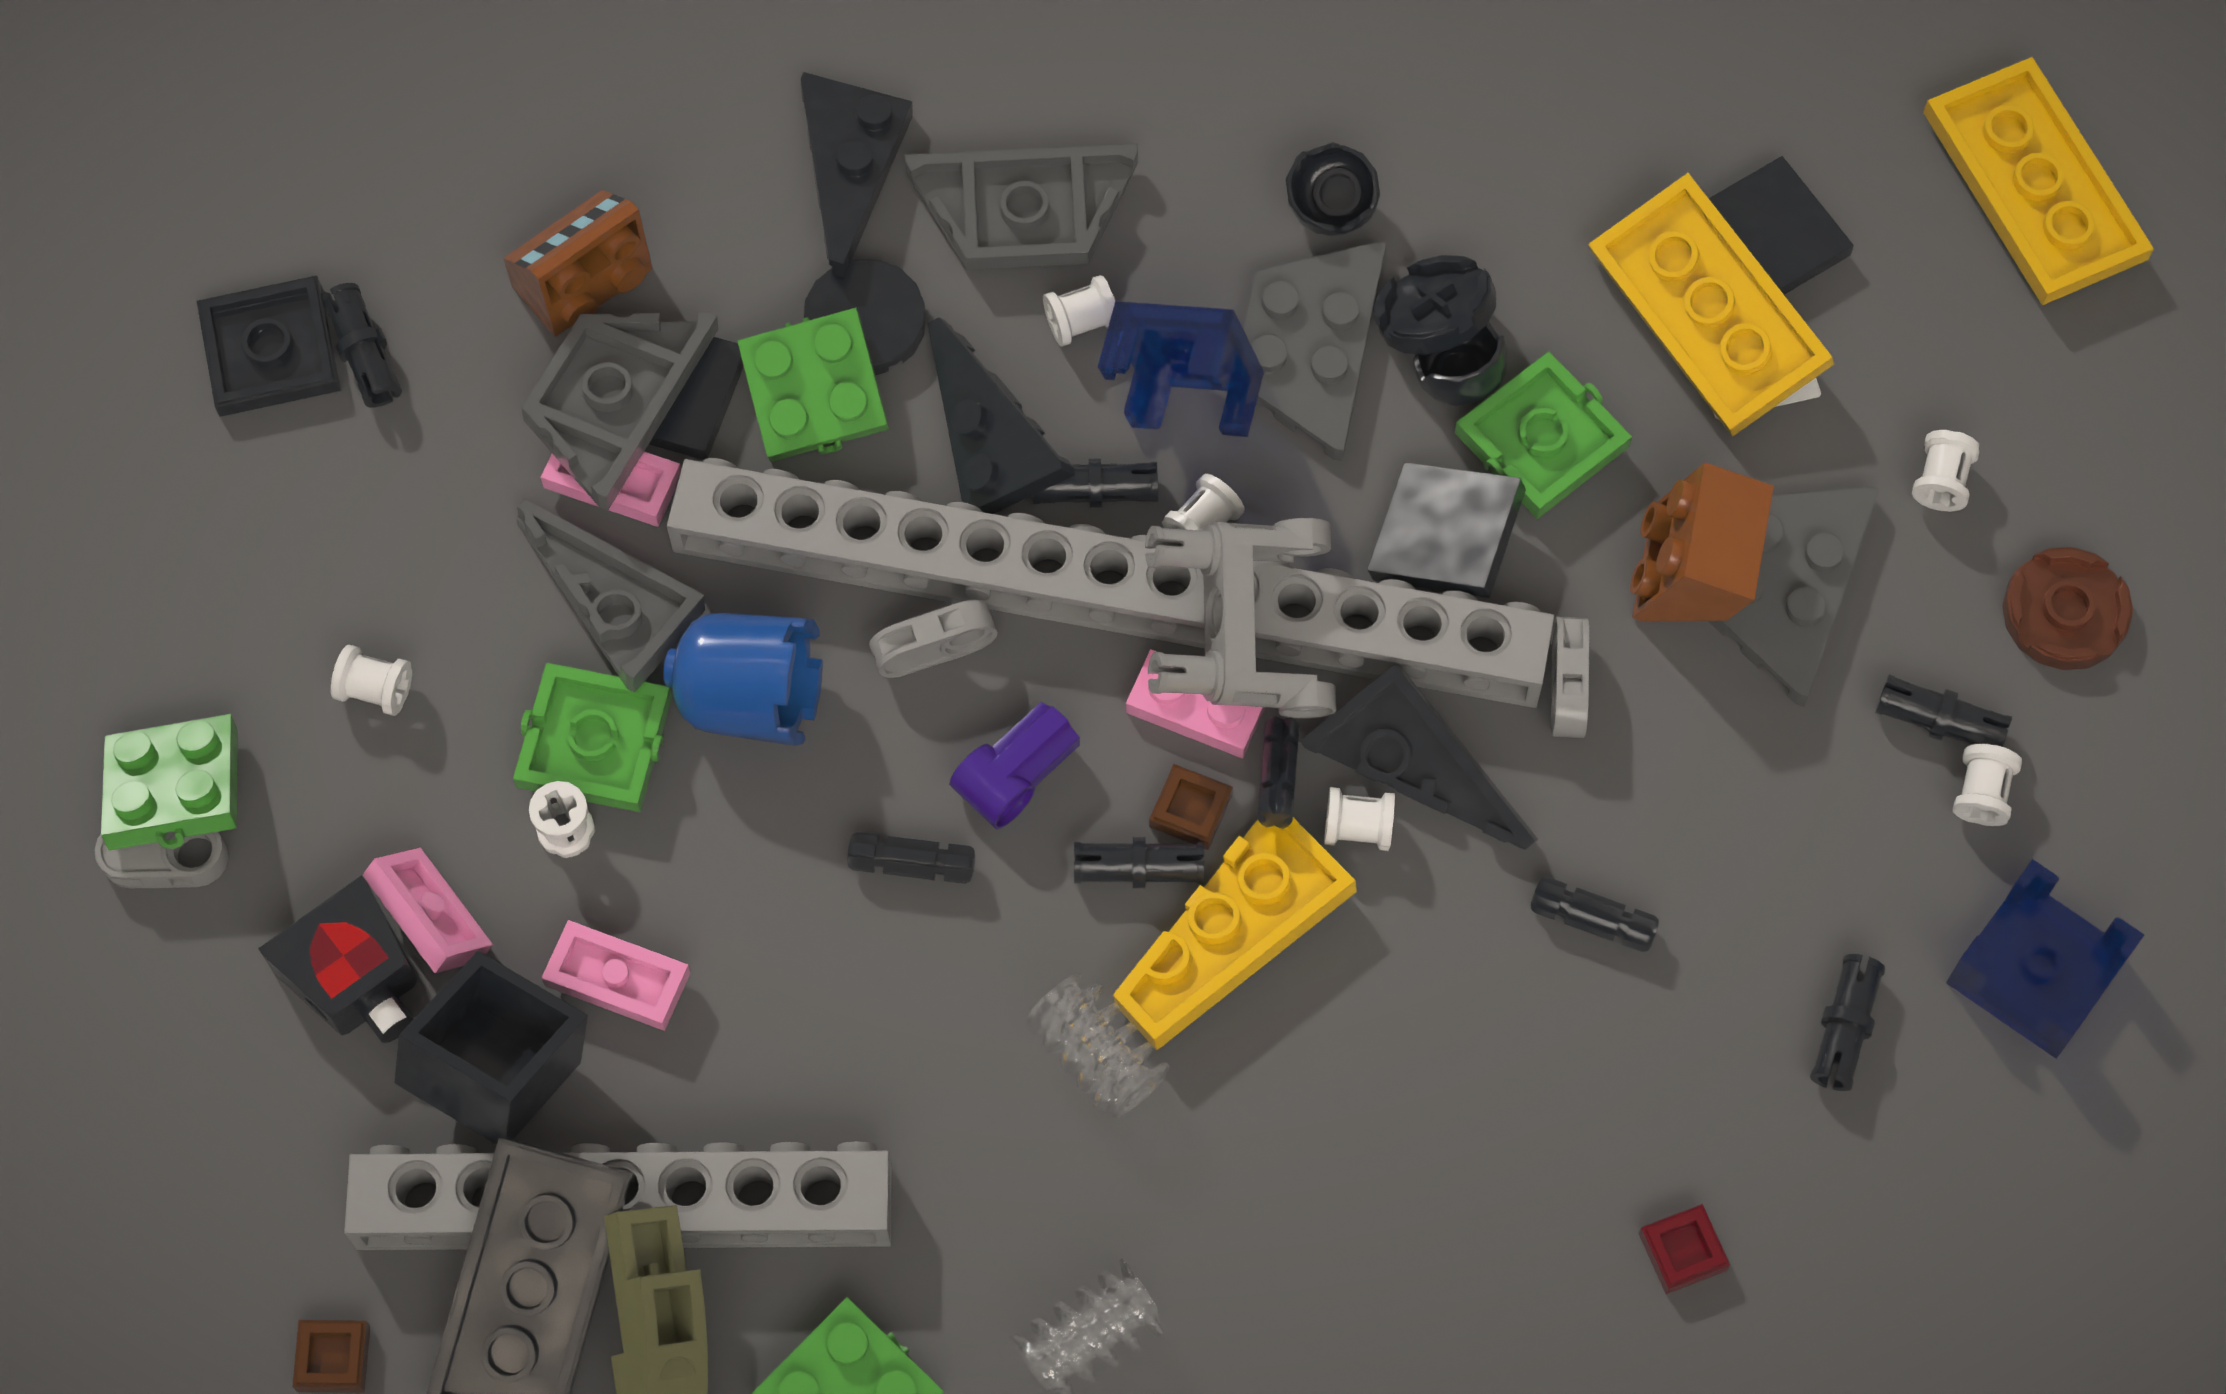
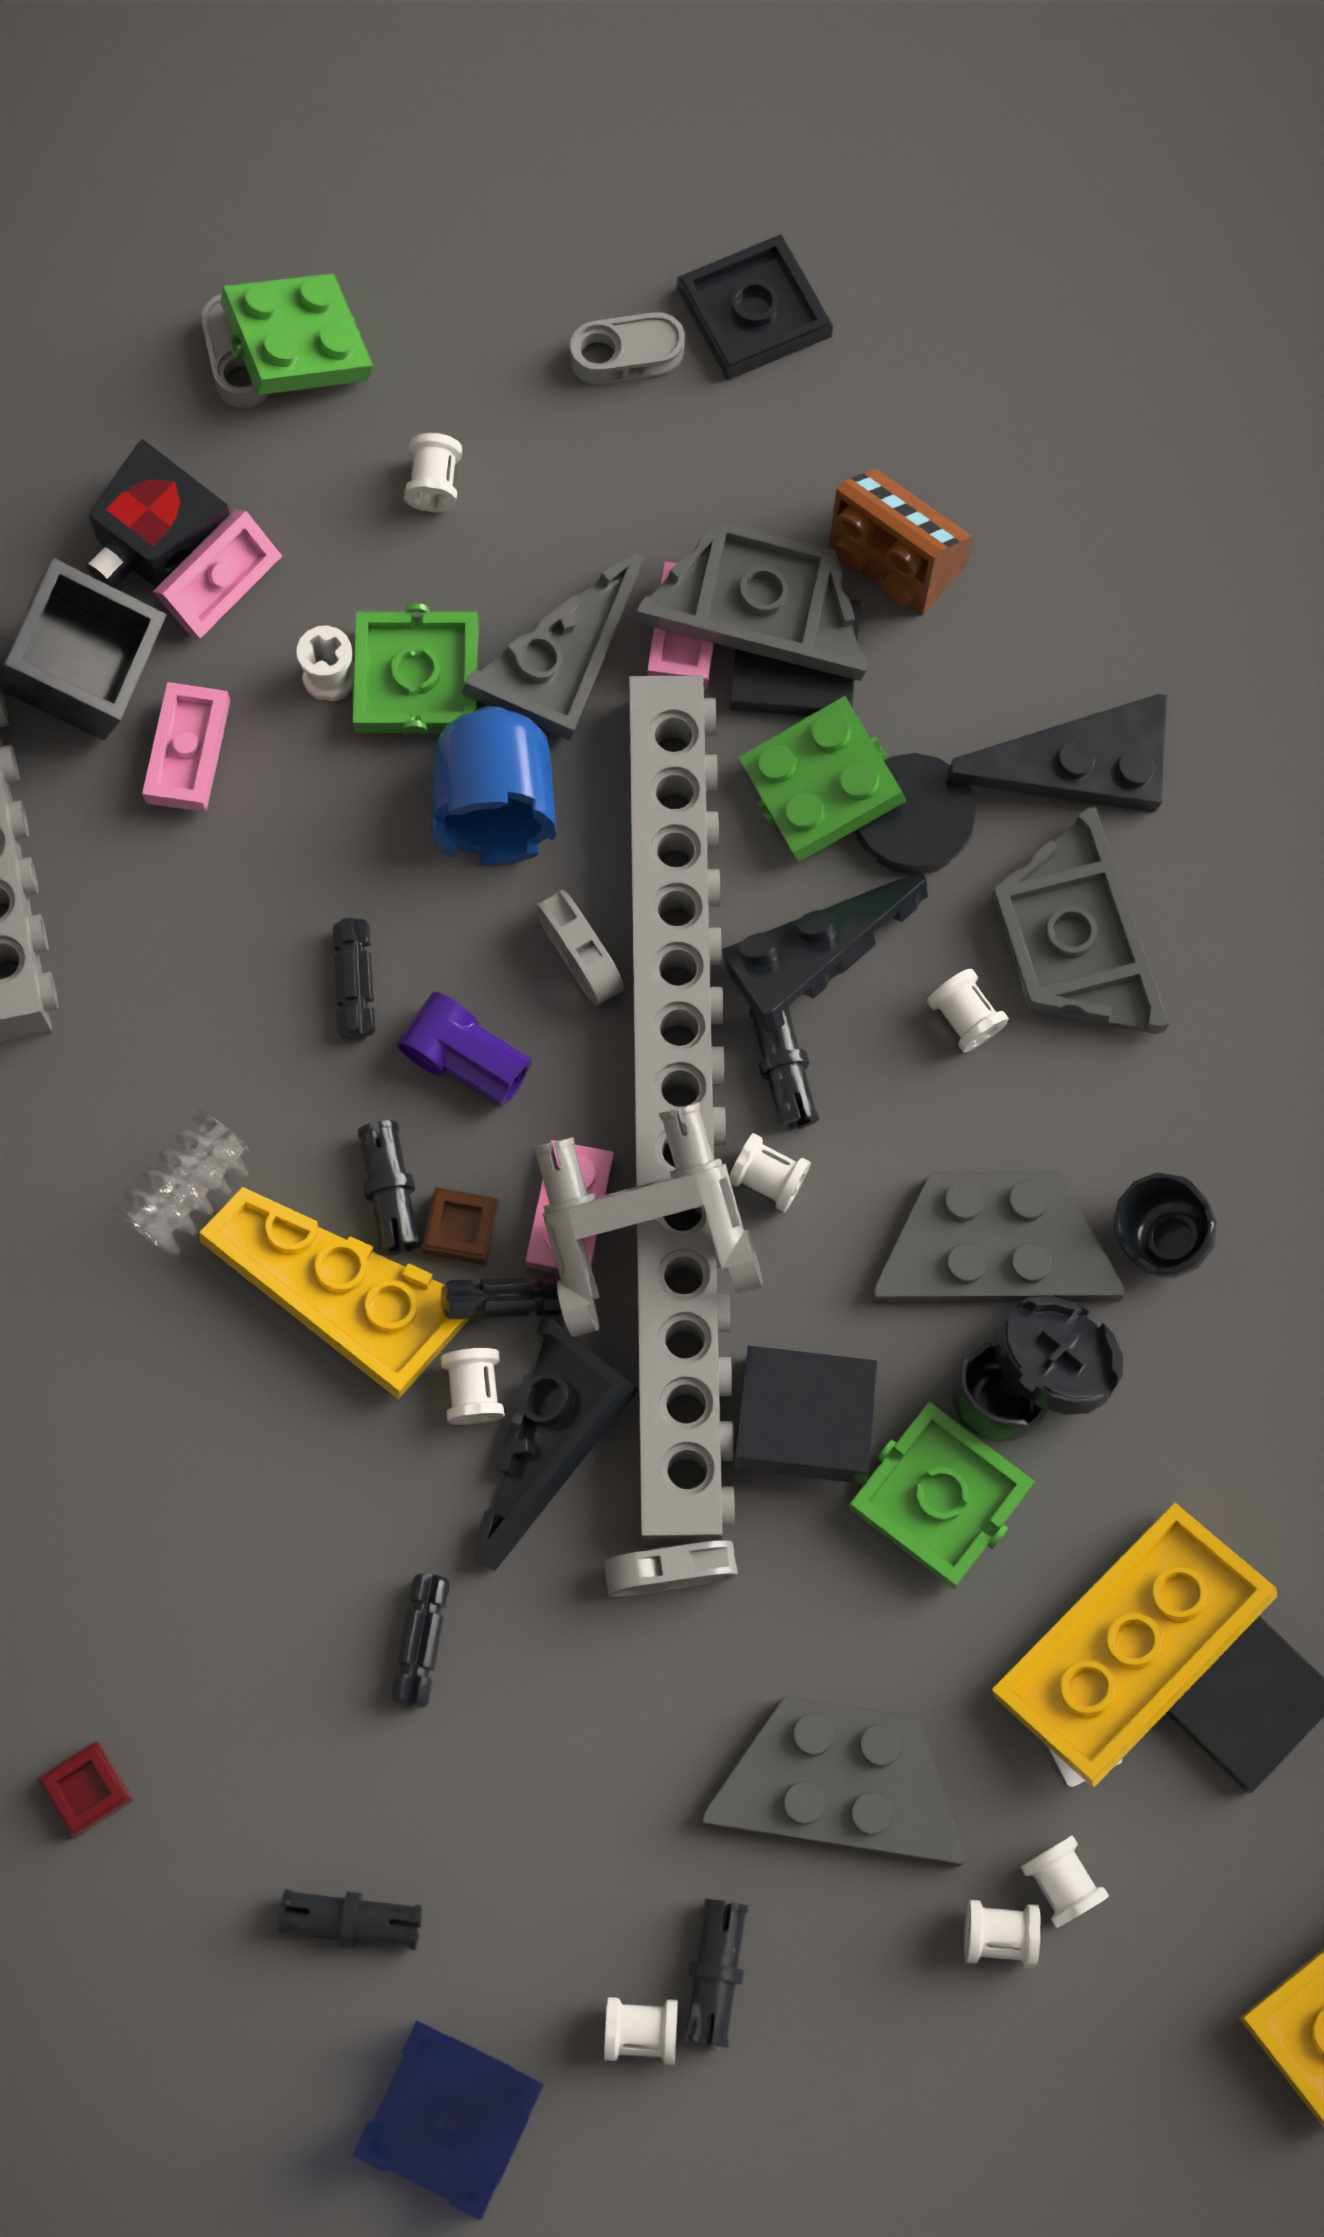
camera: 75 degrees right, 5 degrees up
black pin [321,283,402,408] -> none
clear blue panel [1098,301,1264,437] -> none
dark orange slope [1630,462,1774,622] -> none
copper tile [2002,547,2133,670] -> none
none -> light grey piece [570,312,685,385]
none -> white bush [1020,1835,1109,1928]

